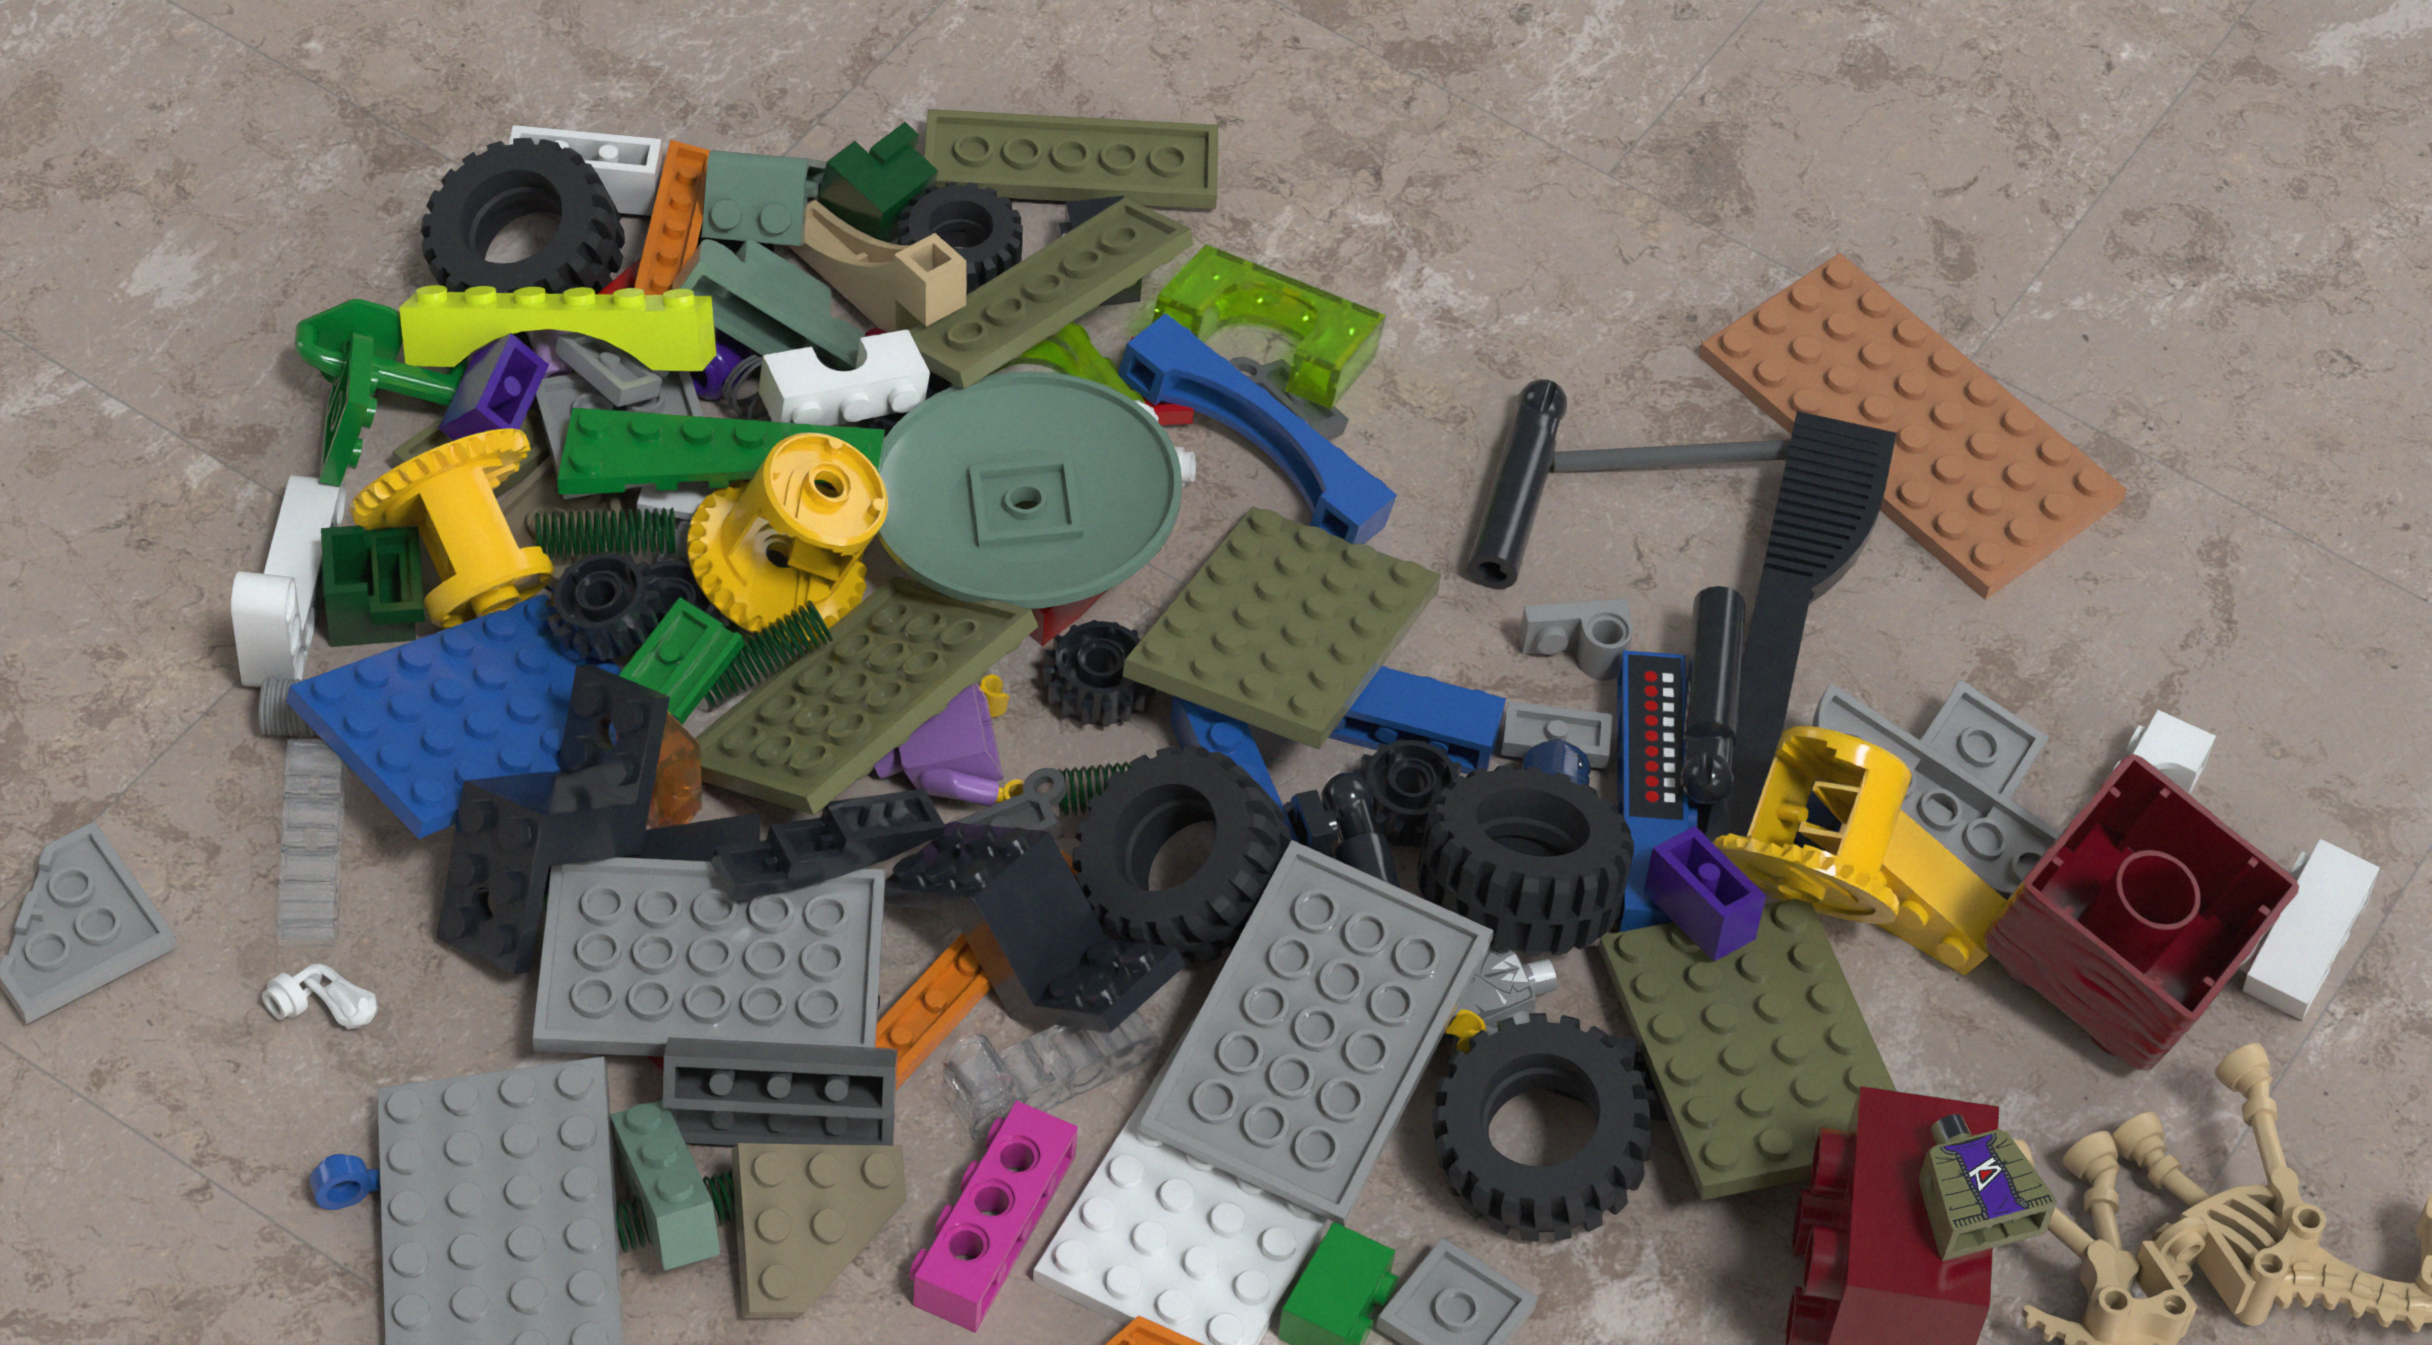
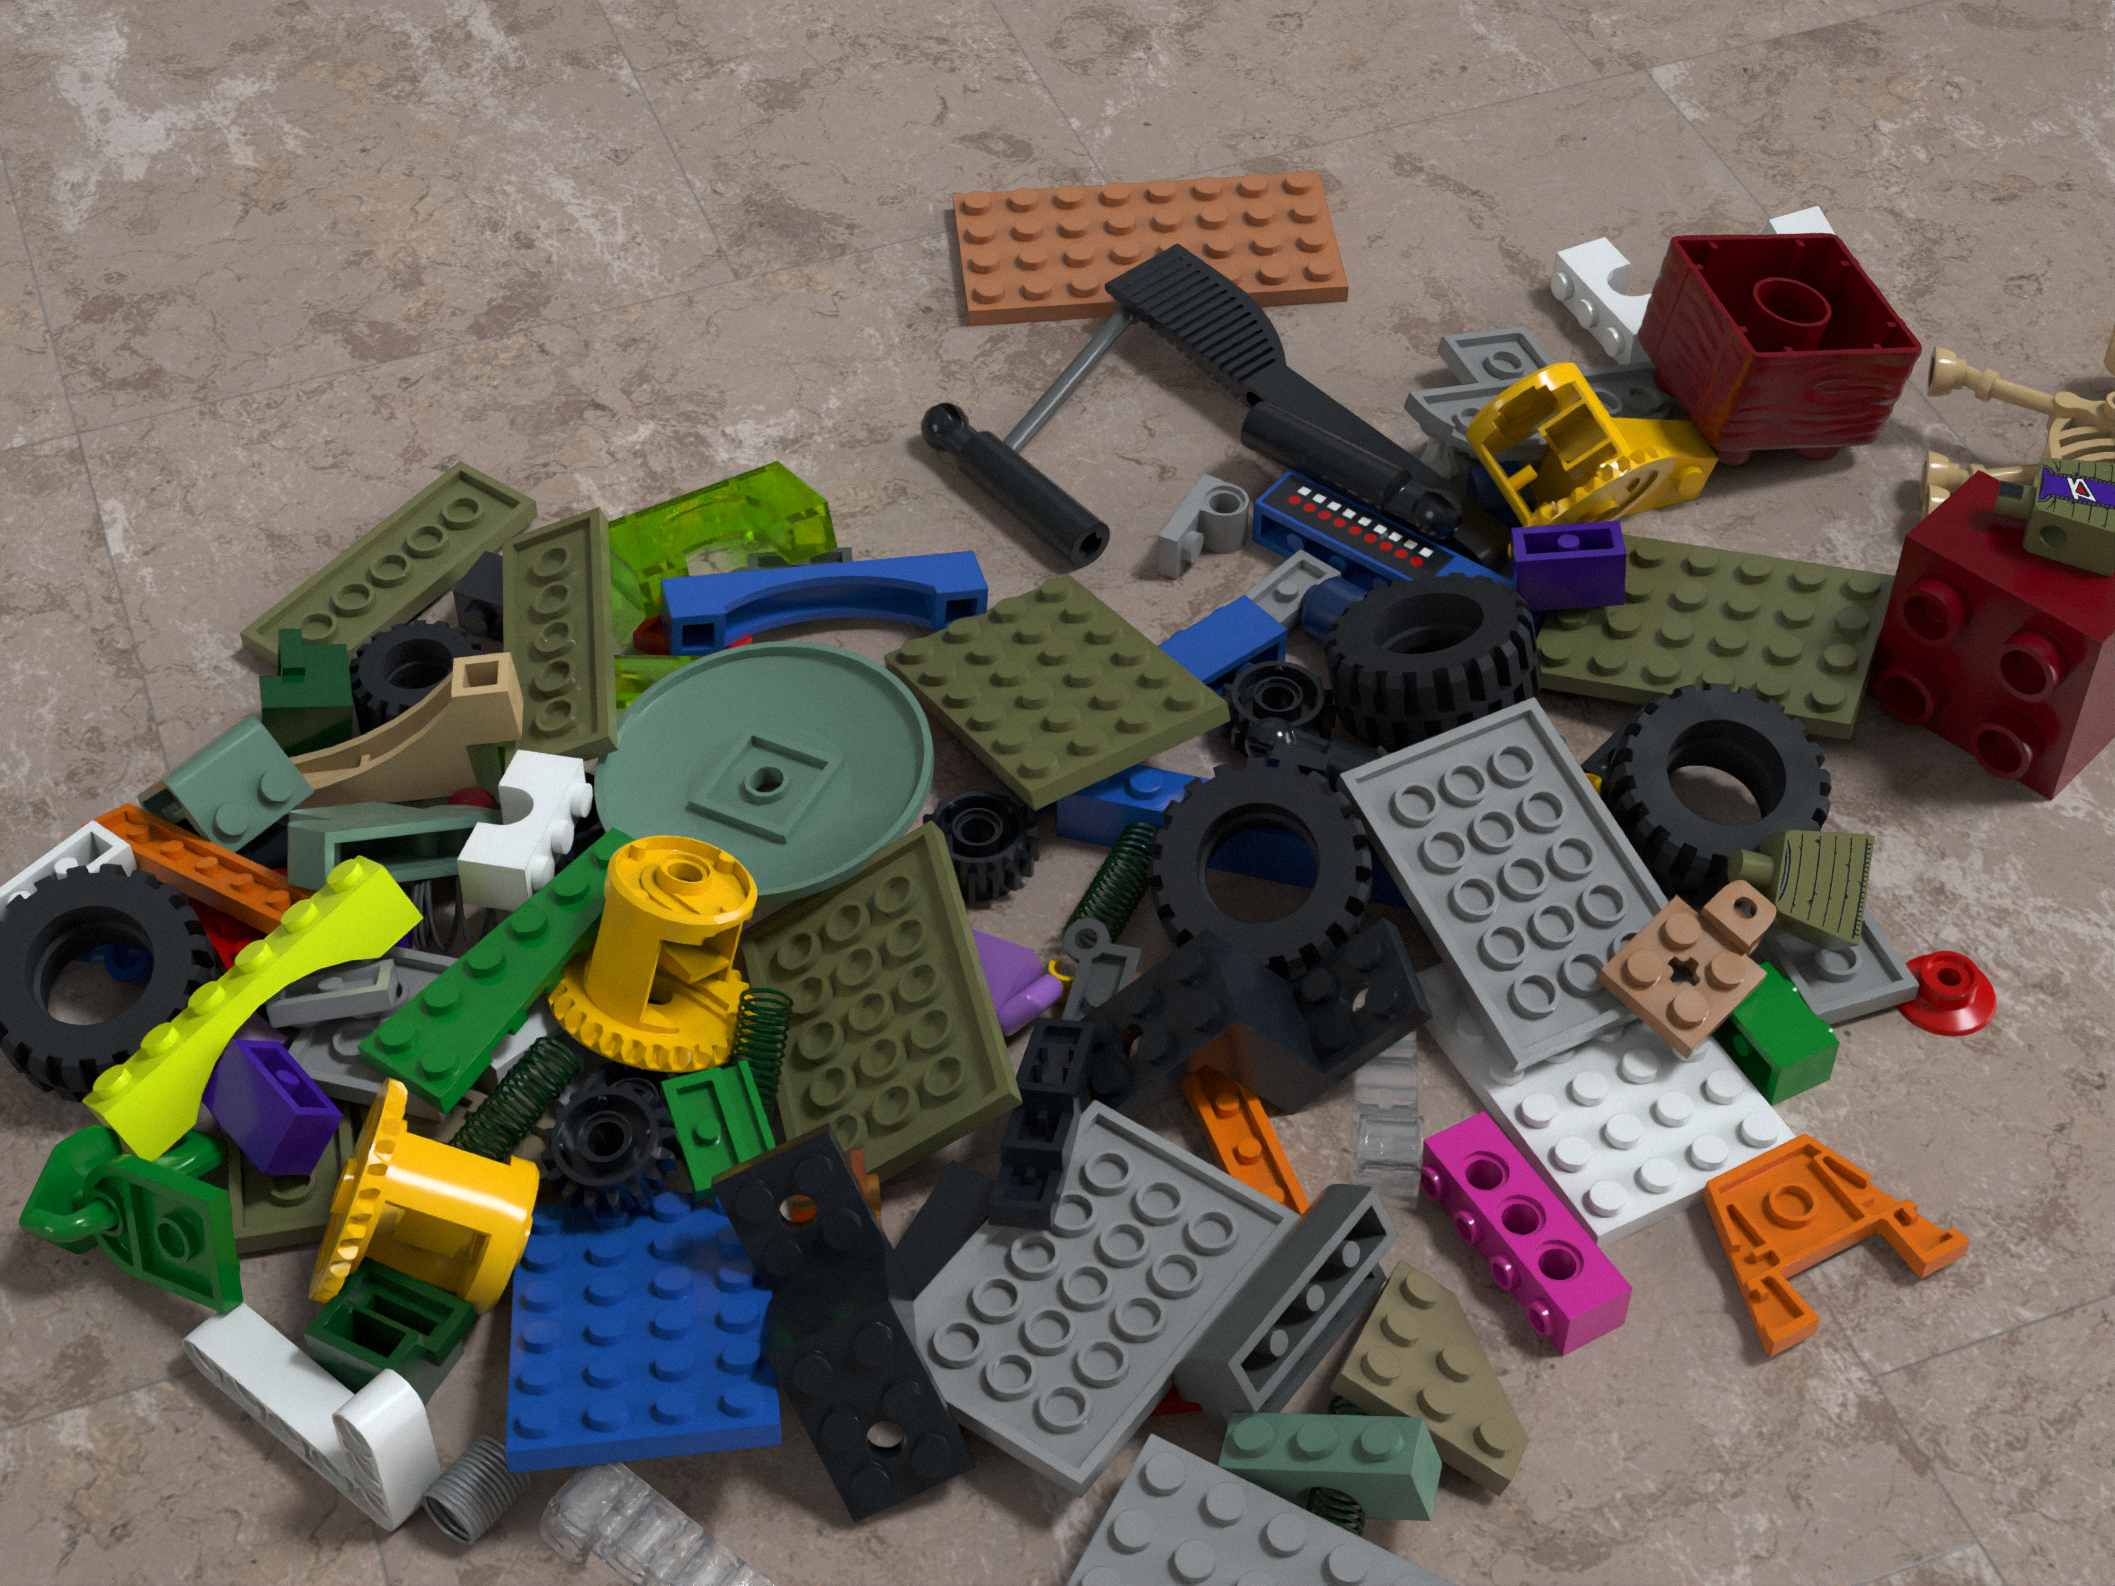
camera: 50 degrees left, 5 degrees down
none -> medium nougat plate [1596,880,1776,1059]
none -> olive torso [1727,830,1875,951]

